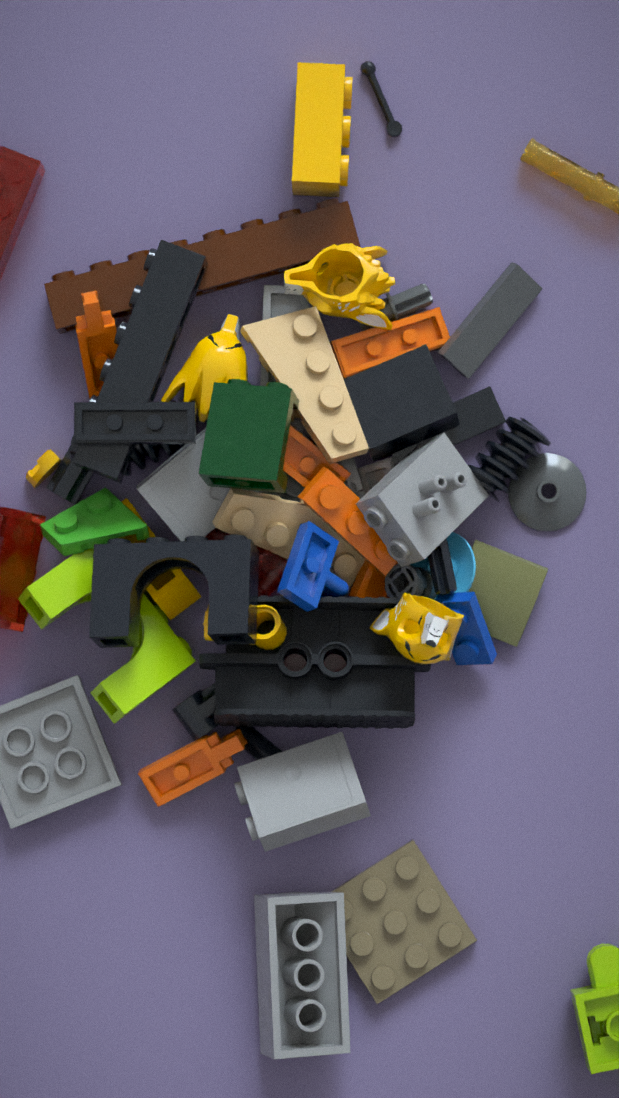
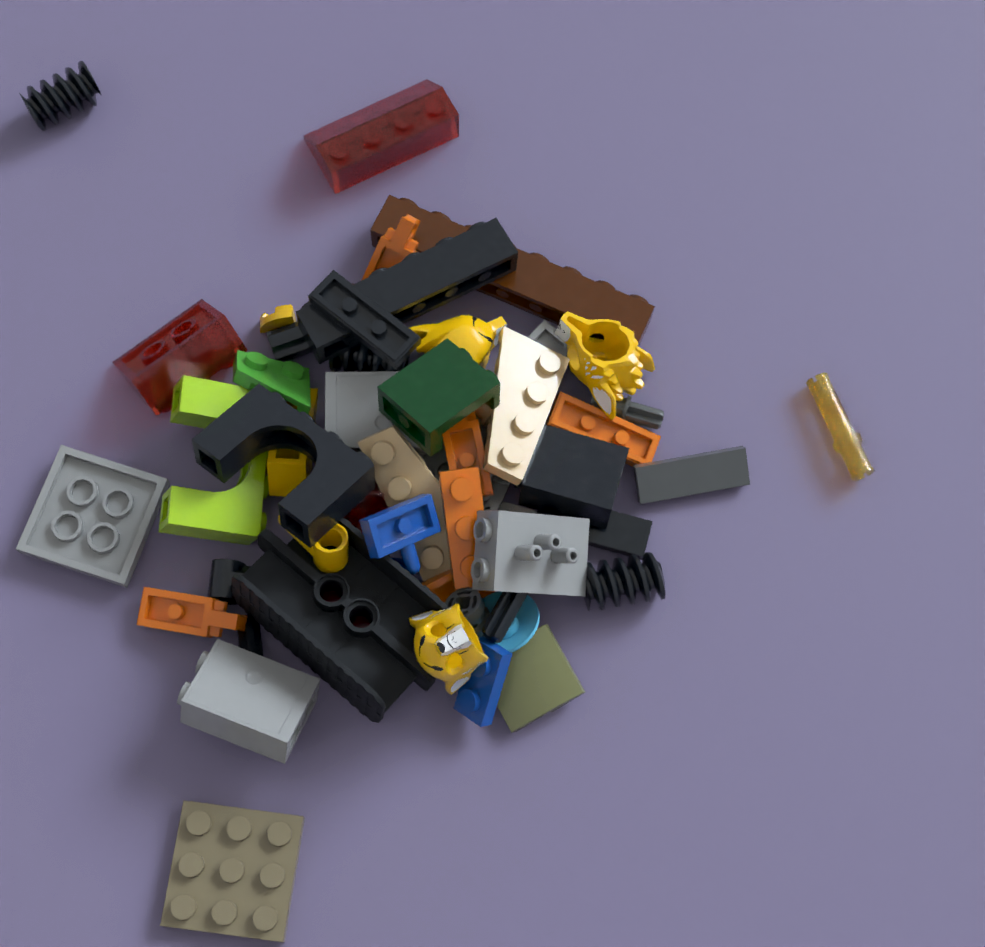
camera: 30 degrees right, 15 degrees down
light grey slope [254,892,351,1060] -> none
yellow brick [292,62,353,197] -> none
black hinge [360,61,402,137] -> none
dark grey dish [508,453,587,531] -> none

